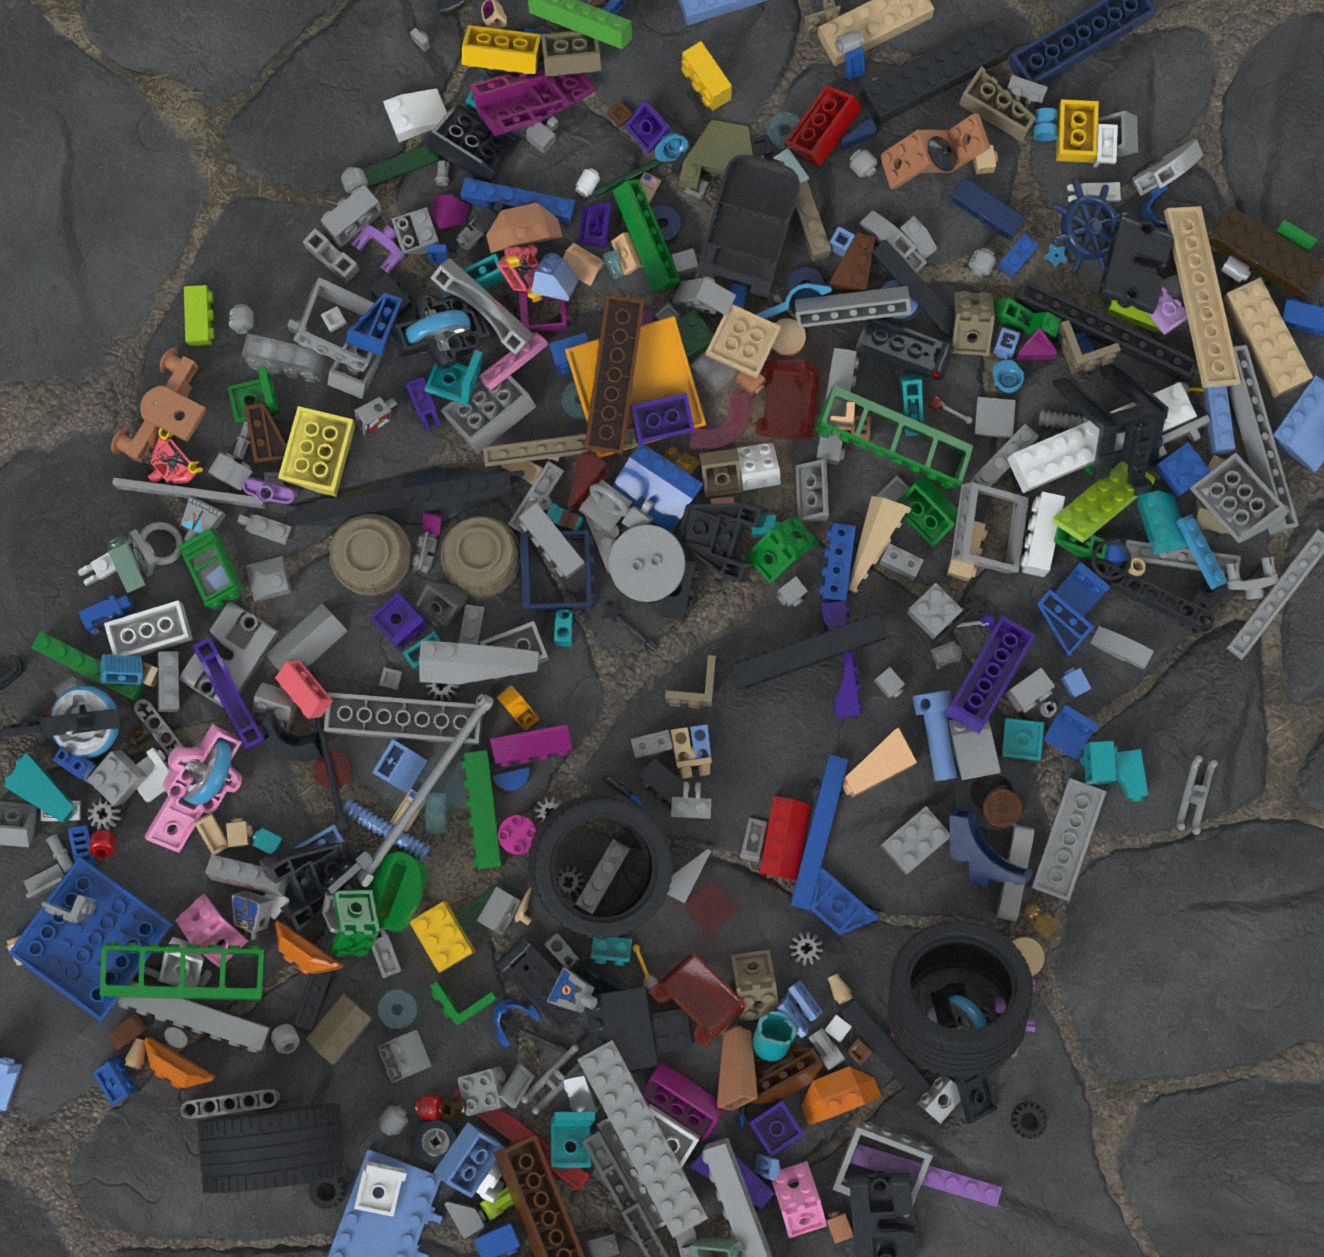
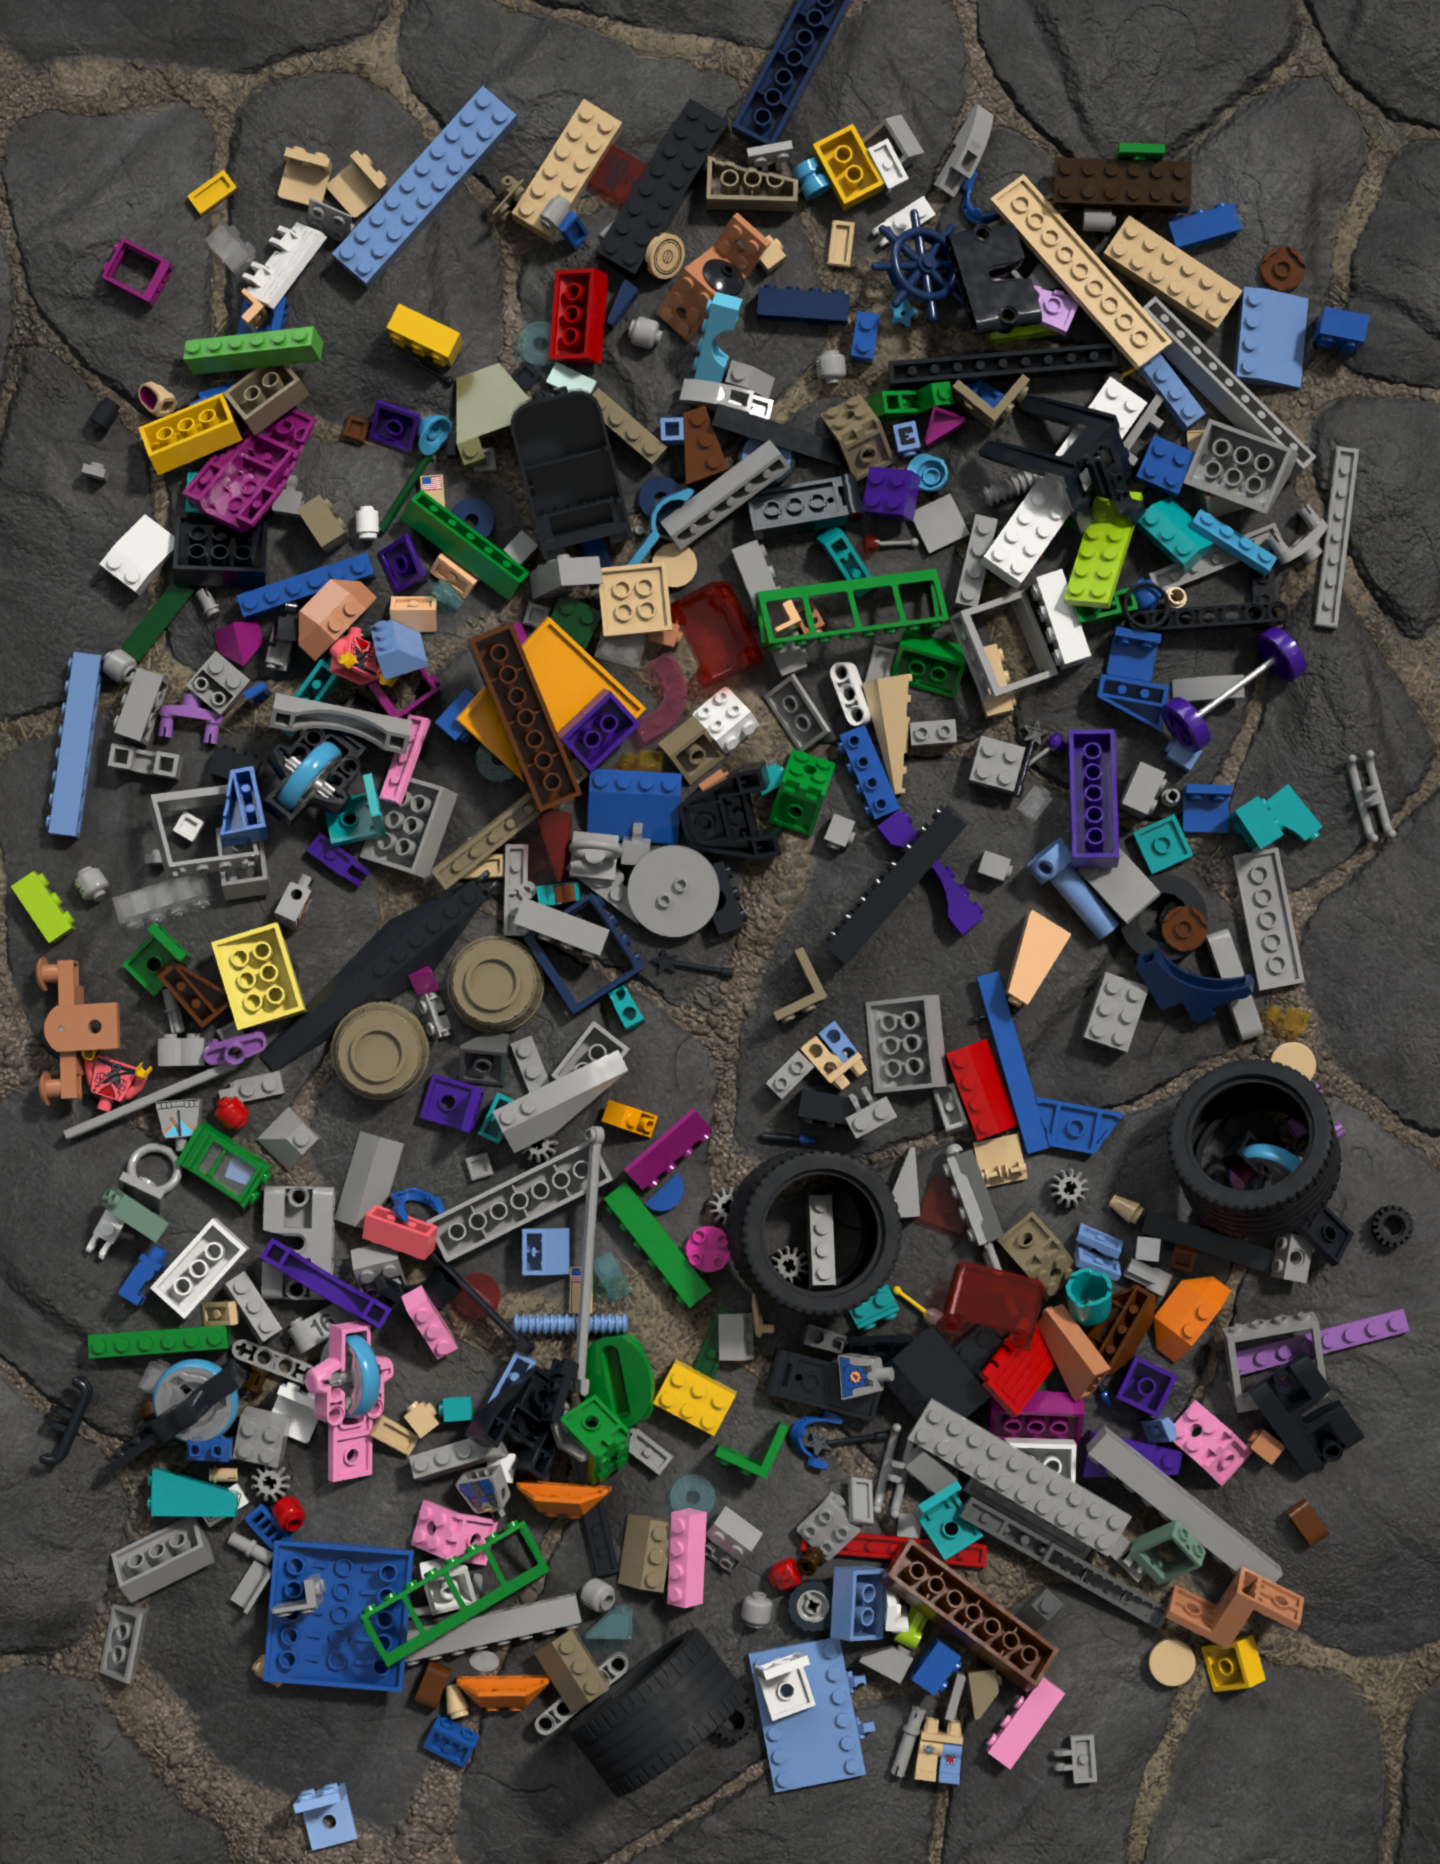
camera: 35 degrees left, 5 degrees up
dark azure brick [100,654,143,685] -> none
none -> medium blue brick [46,652,104,838]
none -> tan pin [209,1465,238,1484]
none -> red head [214,1096,249,1131]
none -> light grey door [287,1304,360,1354]
none -> dark tan brick [296,494,349,555]
none -> blue helmet [390,1188,445,1222]
none -> bright pink brick [401,1285,458,1360]
none -> dark tan slope [534,1627,611,1713]
none -> clear light blue slope [586,1604,633,1639]
none -> clear red tile [588,145,648,205]
none -> tan tile [645,233,685,279]
none -> bright pink brick [667,1508,707,1608]
none -> medium azure arch [692,292,742,383]
none -> tan tile [827,220,855,269]
none -> white beam [830,662,872,726]
none -> dark purple brick [862,466,921,522]
none -> light grey slope [865,995,948,1093]
none -> light grey tile [896,1513,921,1539]
none -> piece [942,1144,1018,1318]
none -> tan hinge [973,1133,1027,1187]
none -> red hinge [979,1318,1056,1418]
none -> dark purple axle [1161,626,1306,753]

